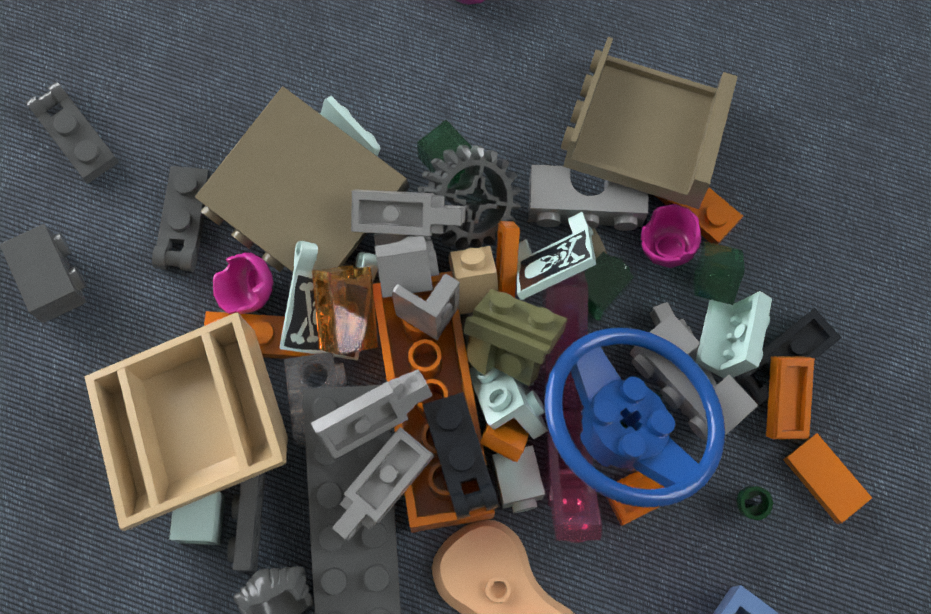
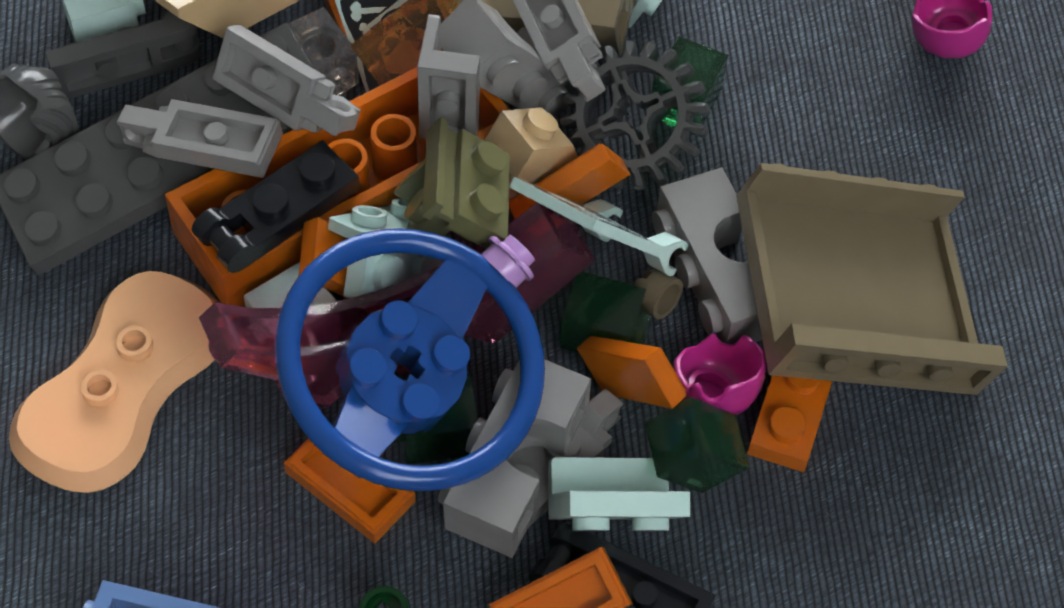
camera: 65 degrees right, 15 degrees down
none -> lavender plate [481,235,535,288]
none -> orange tile [577,336,687,409]

